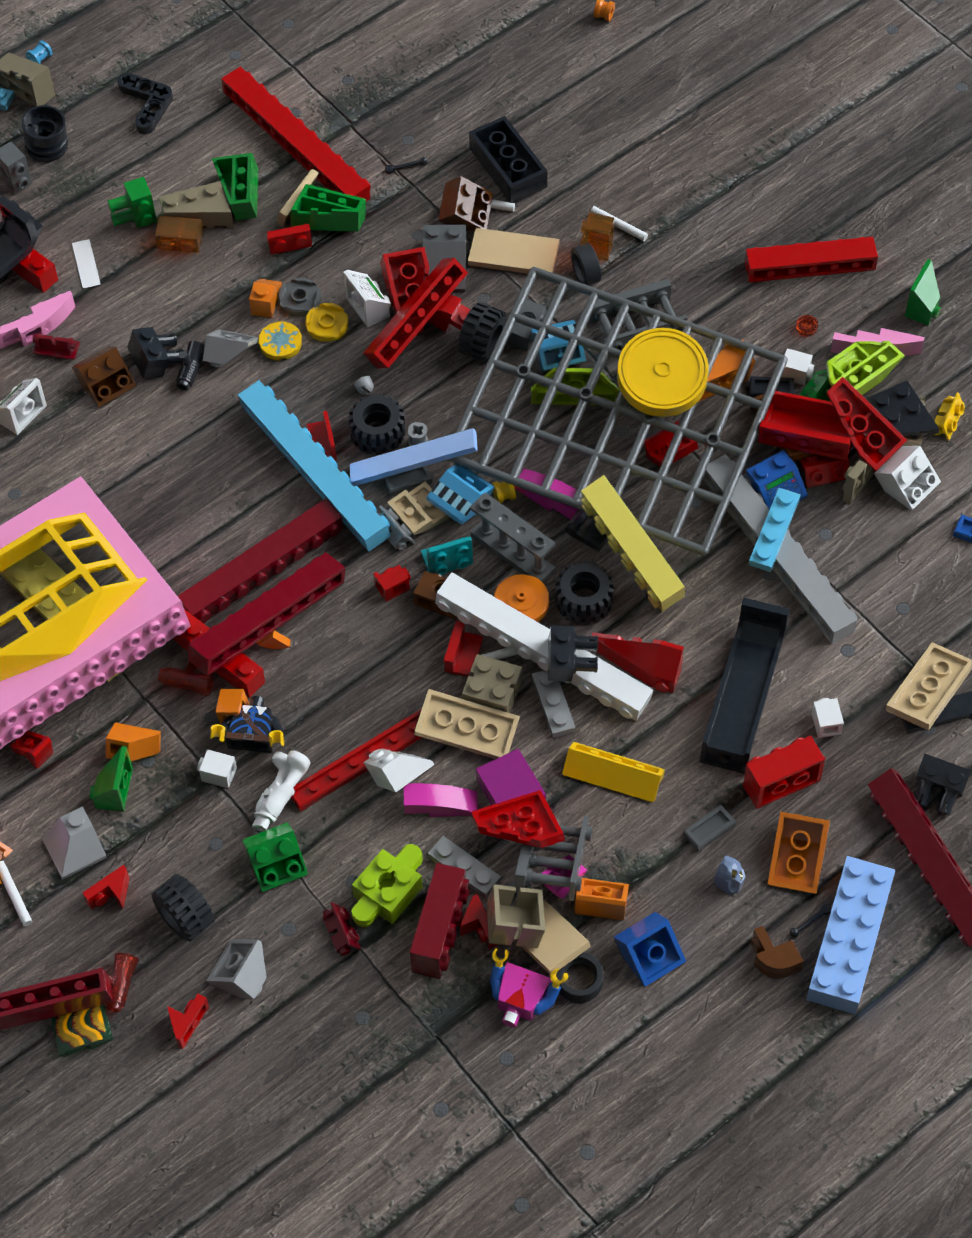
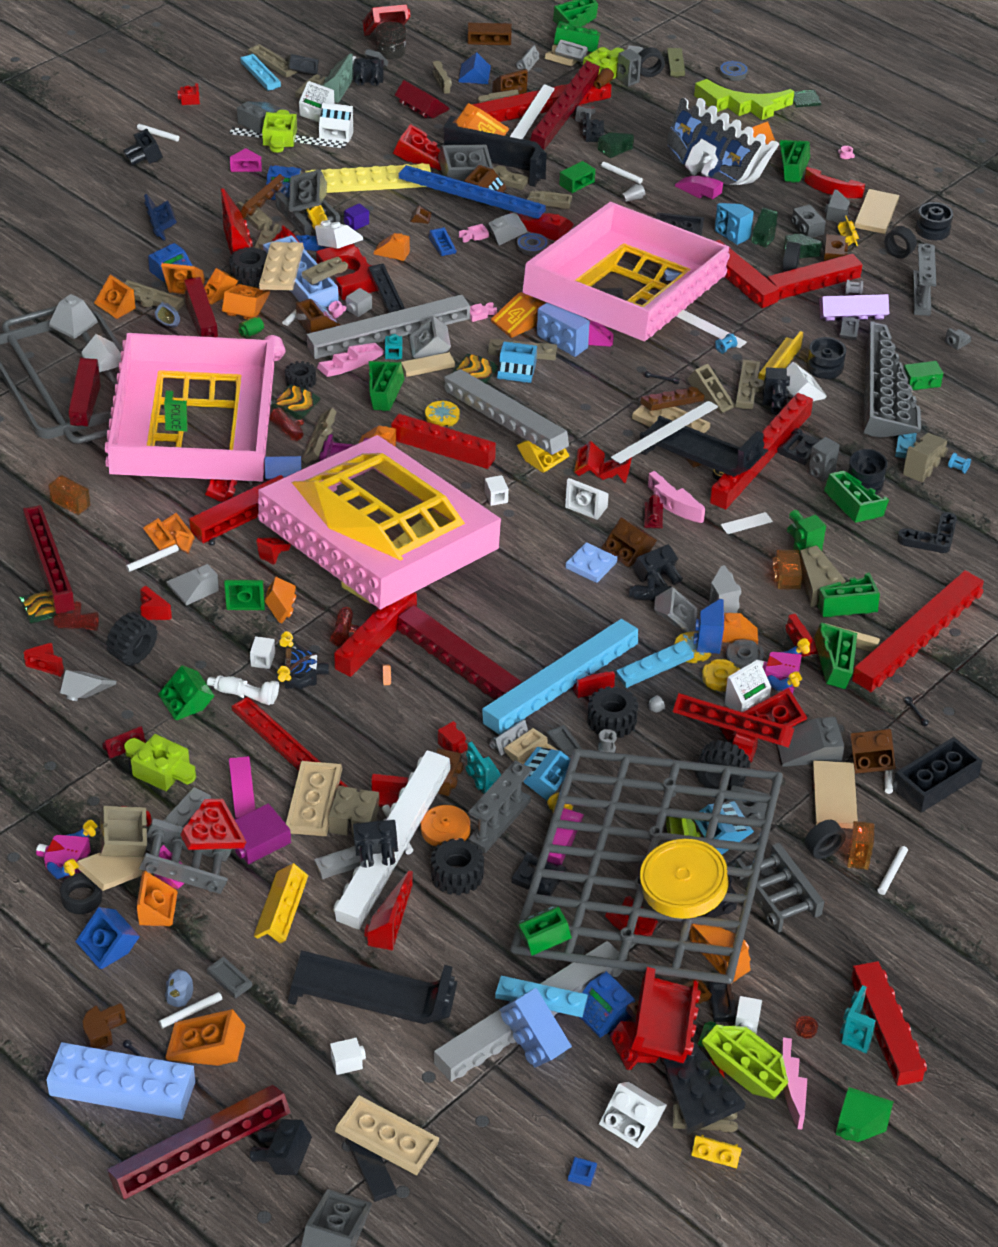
camera: 80 degrees right, 15 degrees down
dark red brick [188,552,345,676] -> none
orange panel [216,689,249,724] -> none
light blue tile [350,428,477,486] -> none
white slope [364,749,434,792] -> none
dark red brick [410,863,470,979] -> none
light yellow brick [580,475,685,612] -> none
red brick [743,736,825,809] -> none
red wedge [826,377,907,472] -> none
dark tan plate [842,460,875,505] -> none
none -> white bar [159,992,222,1029]
none -> medium blue brick [499,988,572,1068]
none -> green slope [515,905,572,956]
none -> light blue plate [566,542,617,583]
none -> medium azure plate [616,640,694,688]
none -> blue slope [693,599,724,654]
none -> light grey slope [709,565,741,613]
none -> torso [758,638,810,694]
none -> green wedge [824,471,889,523]
none -> teal bracket [840,985,876,1054]

